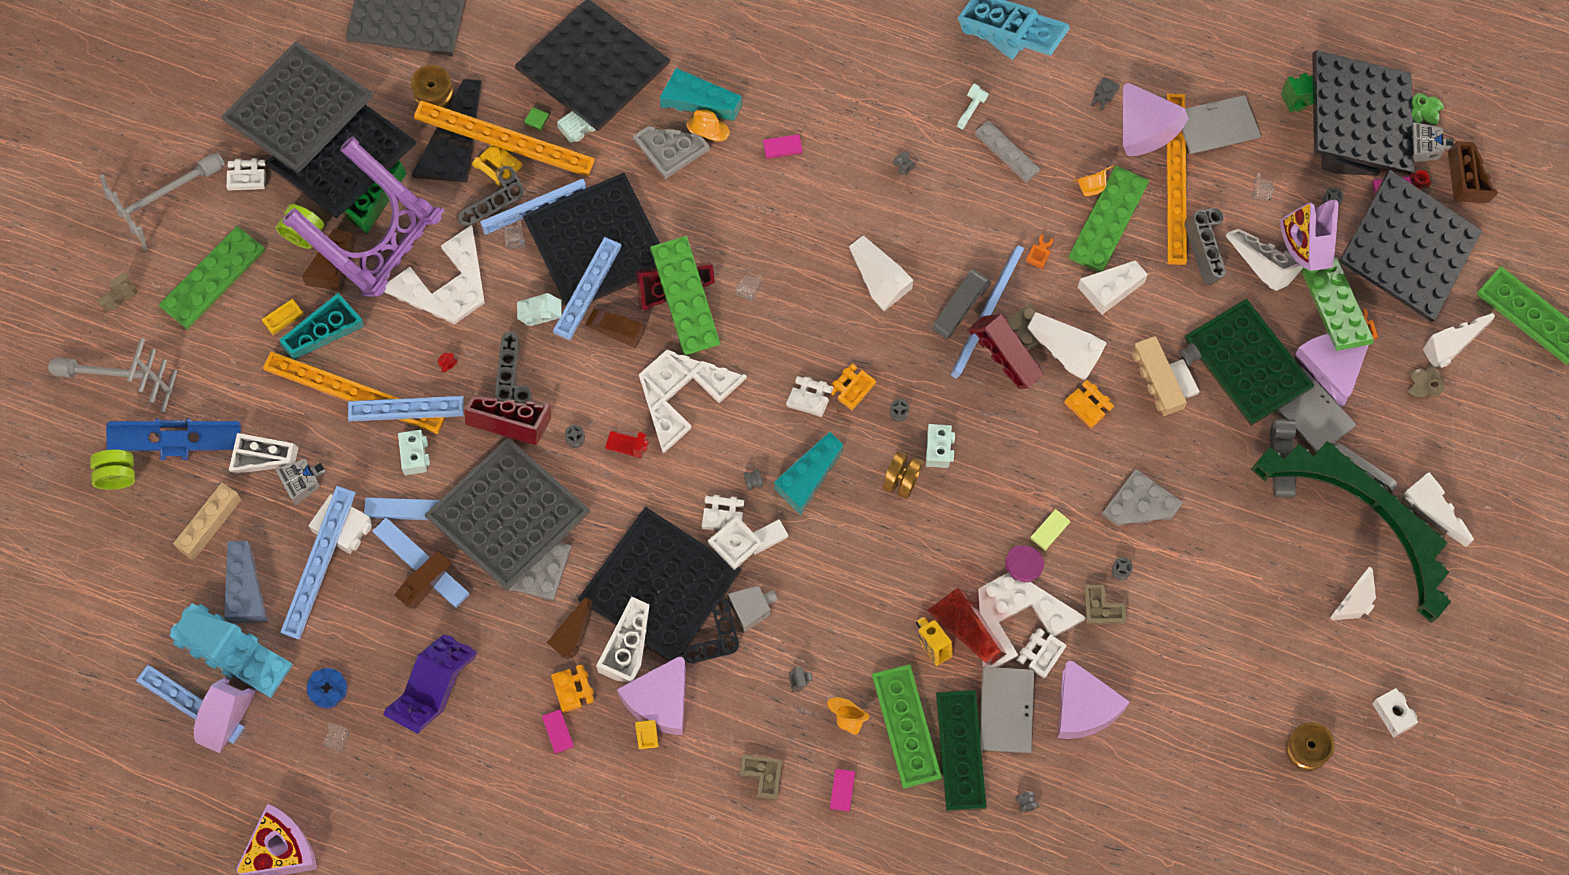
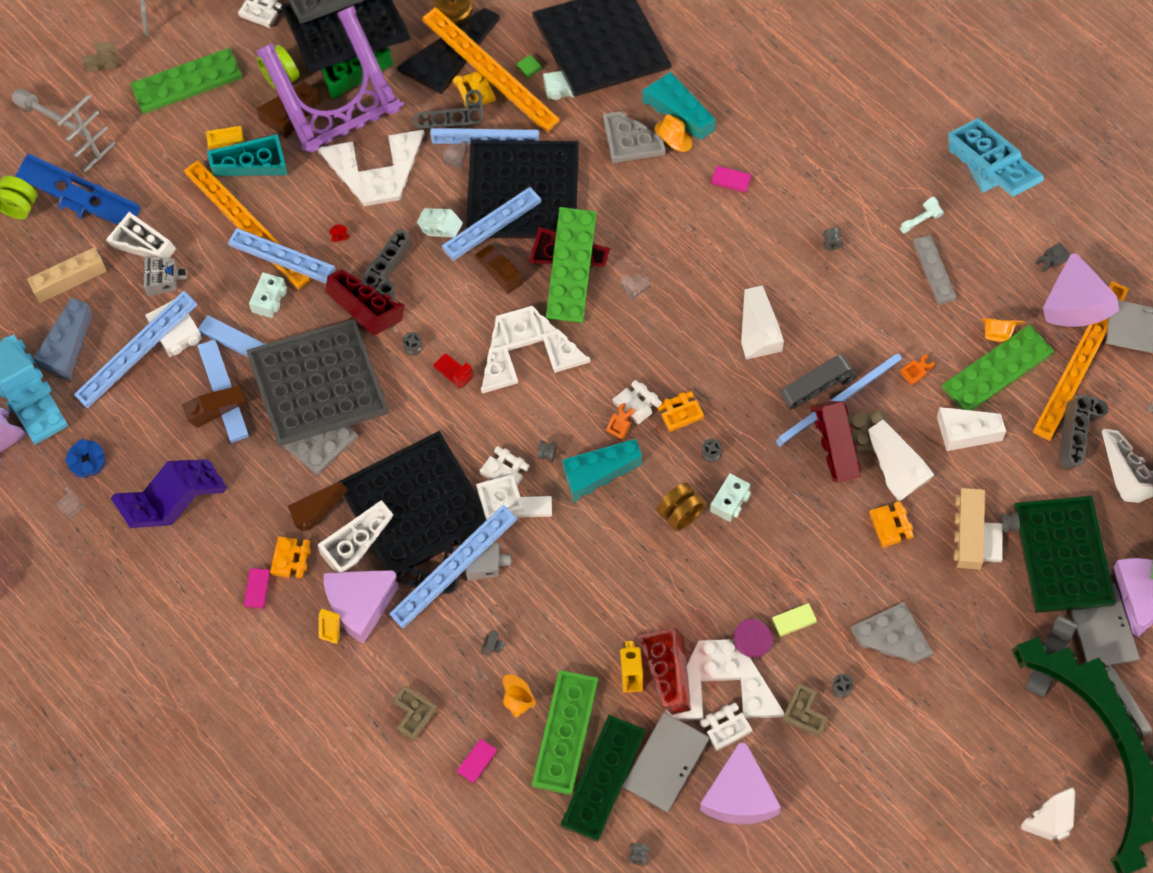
camera: 30 degrees right, 5 degrees down
none -> light blue tile [389,504,518,629]
none -> orange plate [606,403,635,439]

